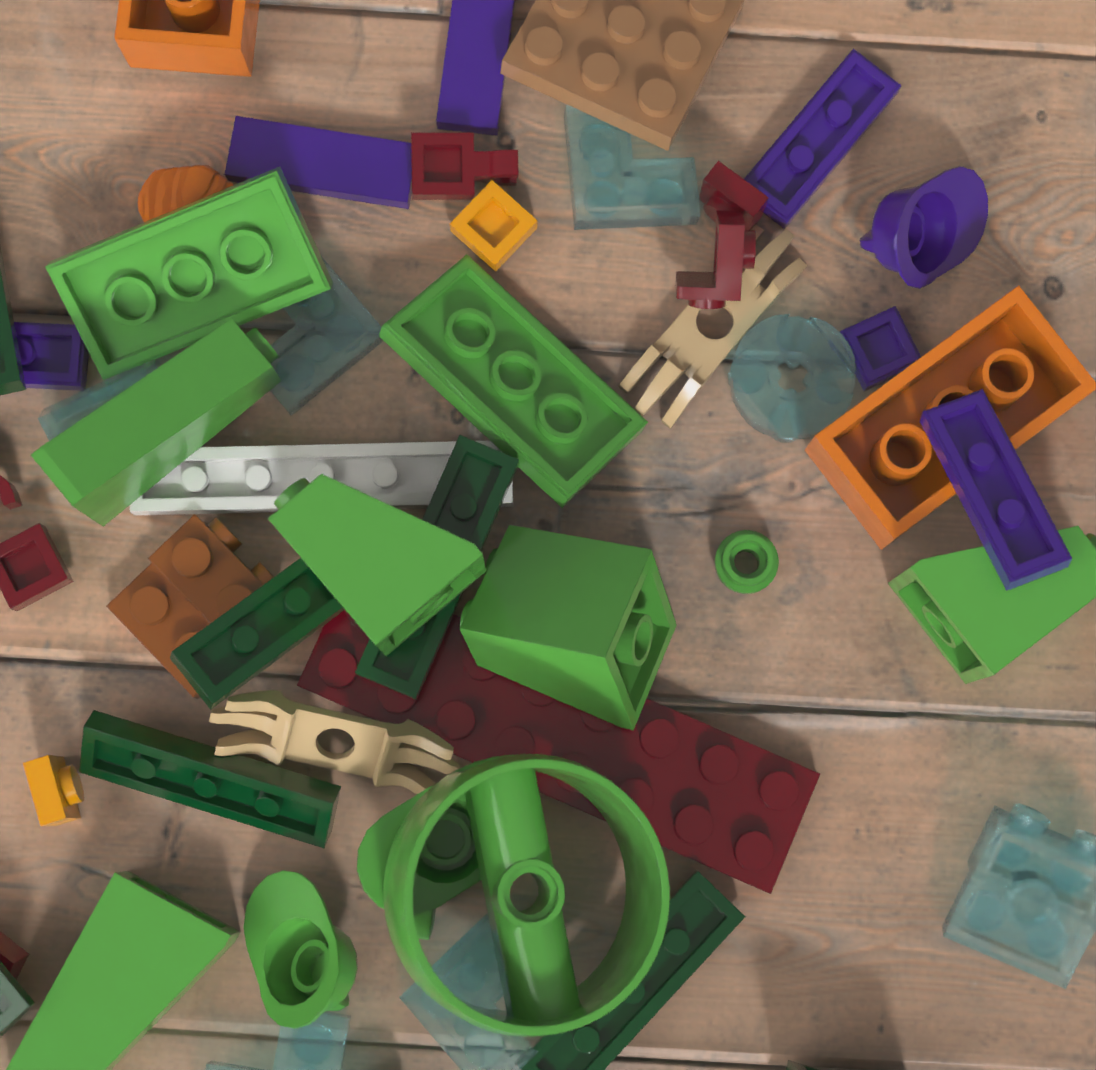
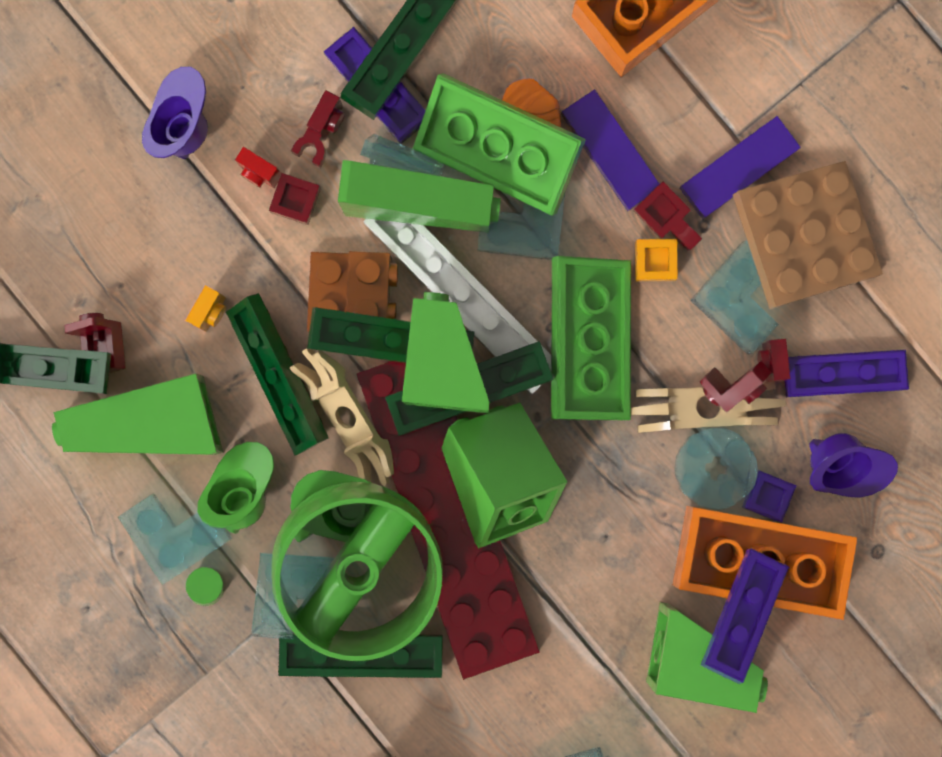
camera: 50 degrees right, 5 degrees up
bright green plate [714,530,779,594] -> none

